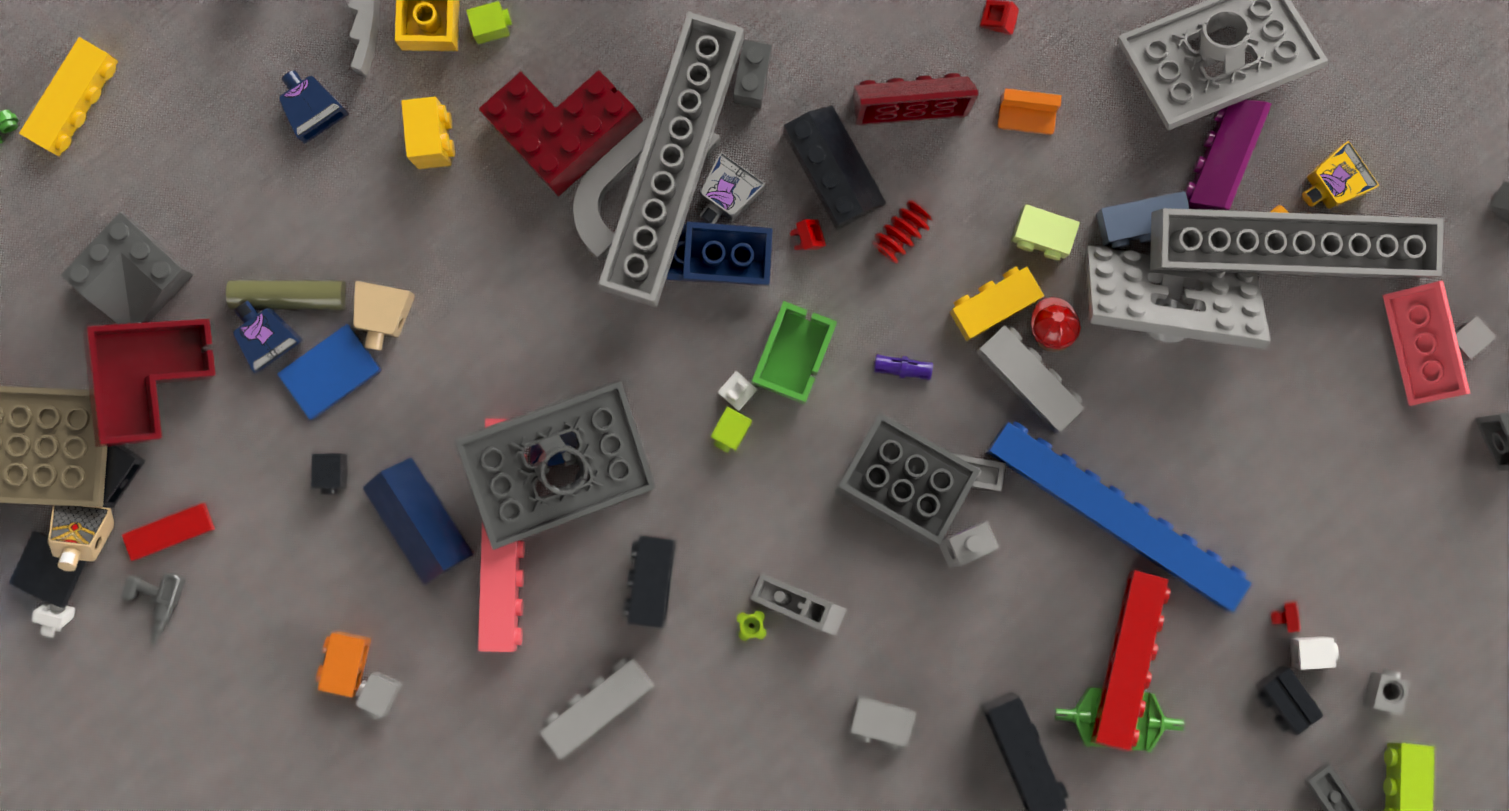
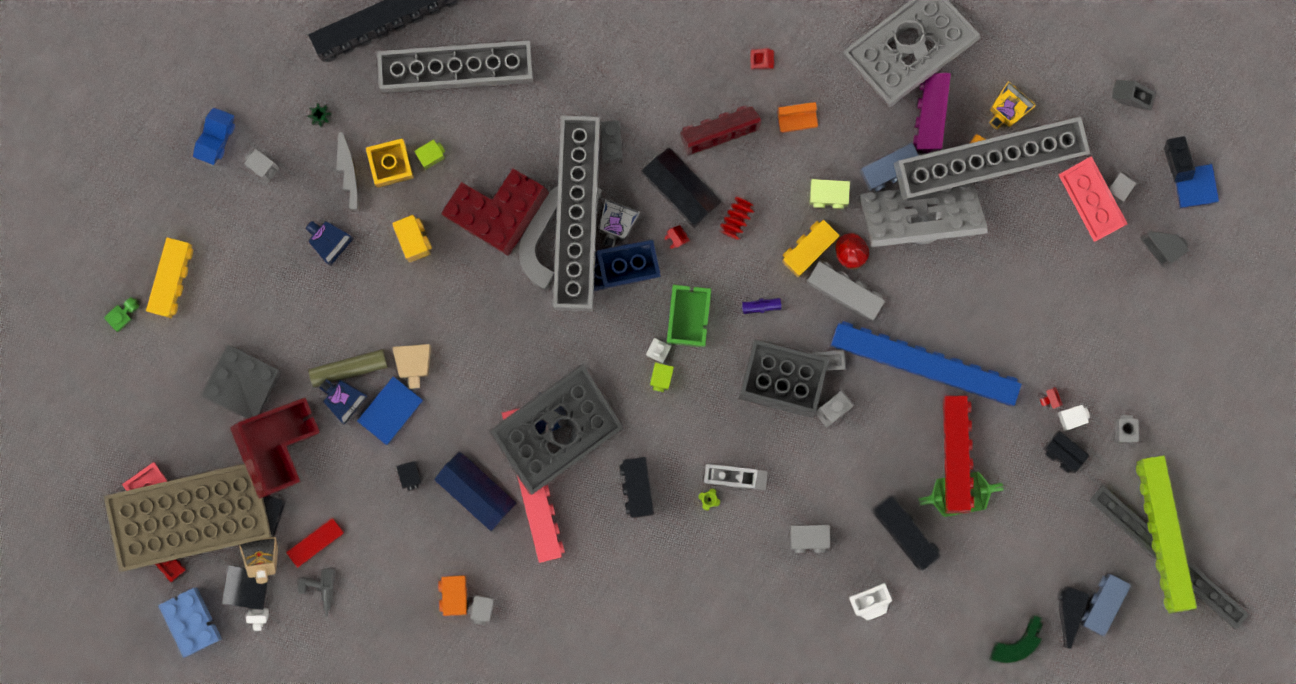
camera: 15 degrees left, 0 degrees up
light grey brick [539,658,654,760] -> none

